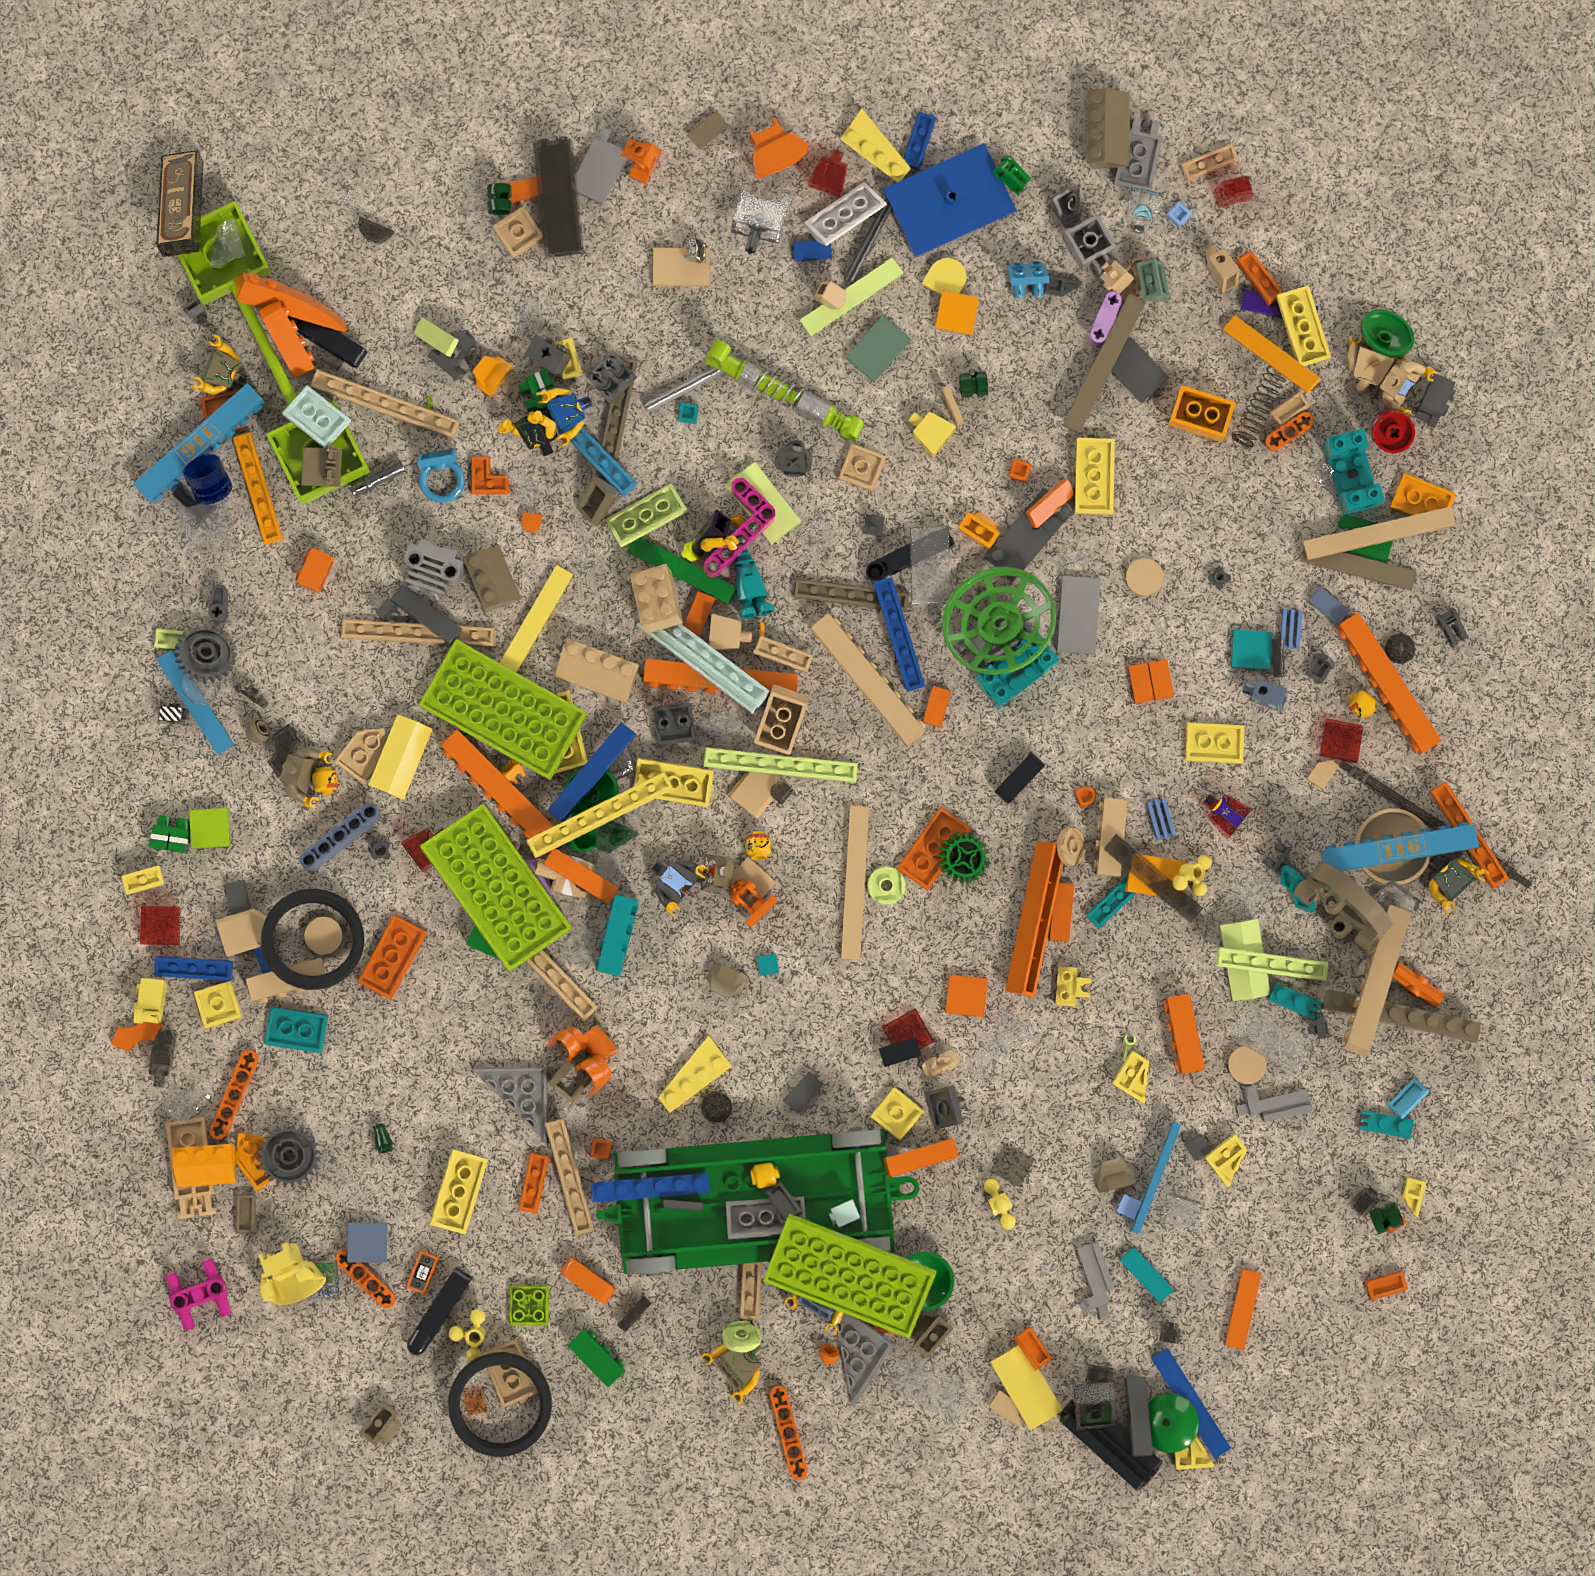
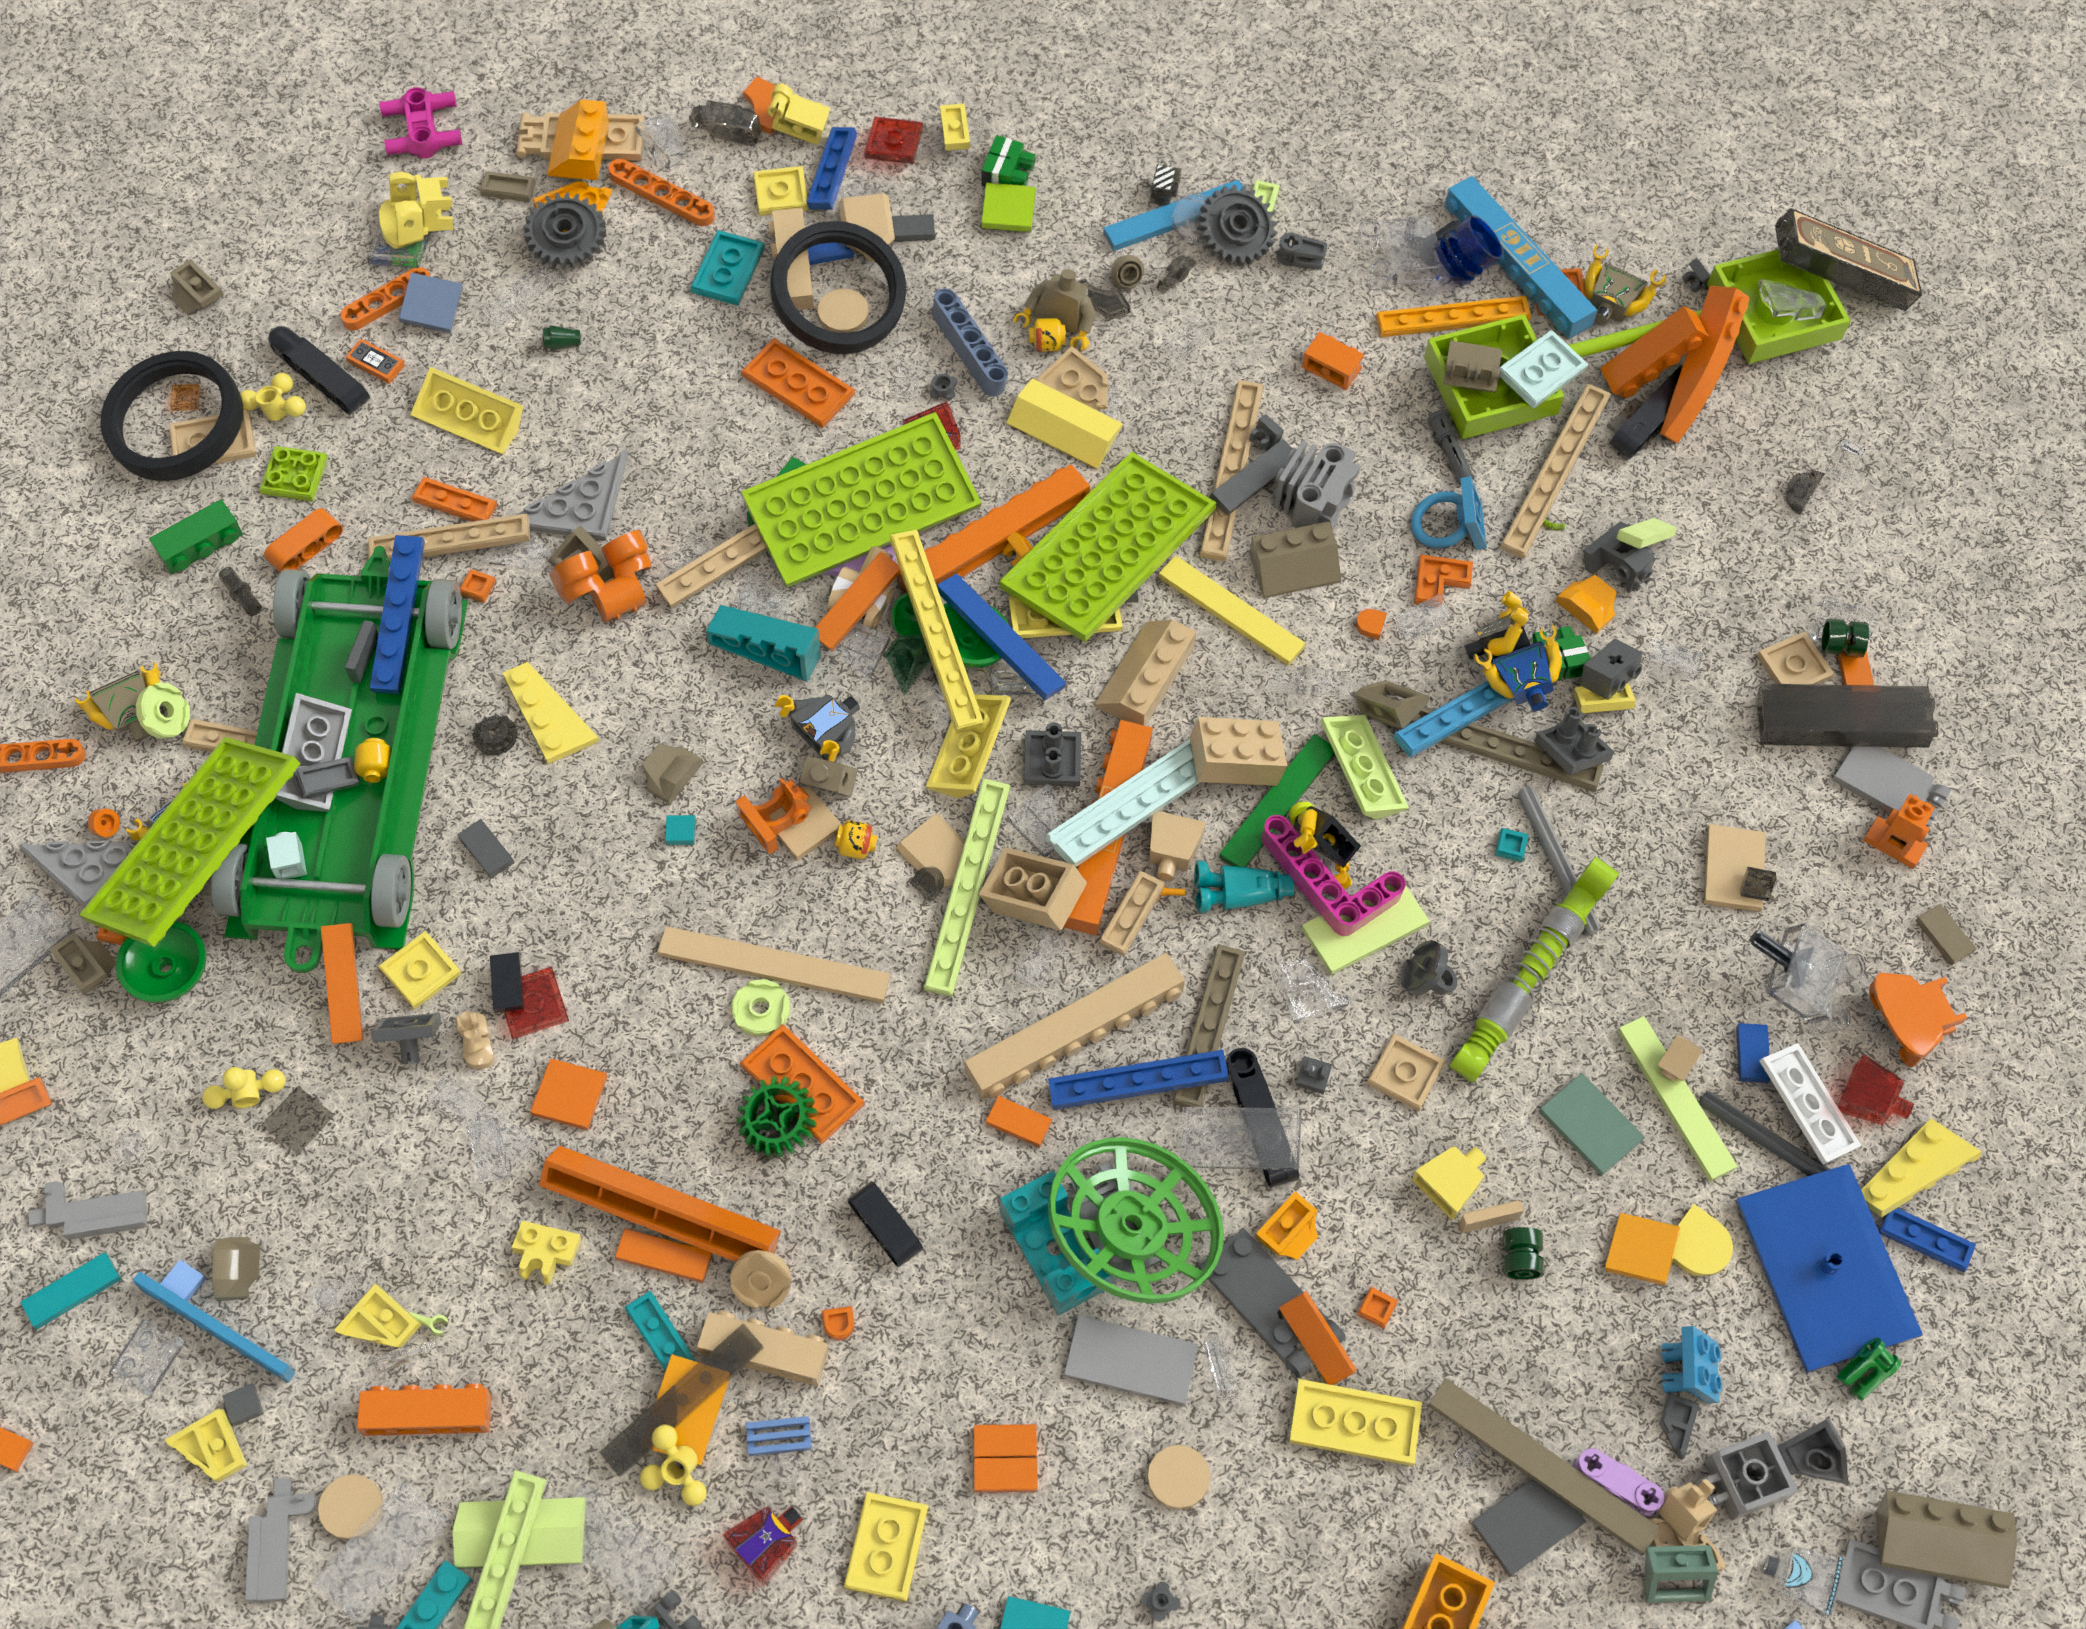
camera: 100 degrees right, 20 degrees down
orange tile [684,591,716,638] -> none

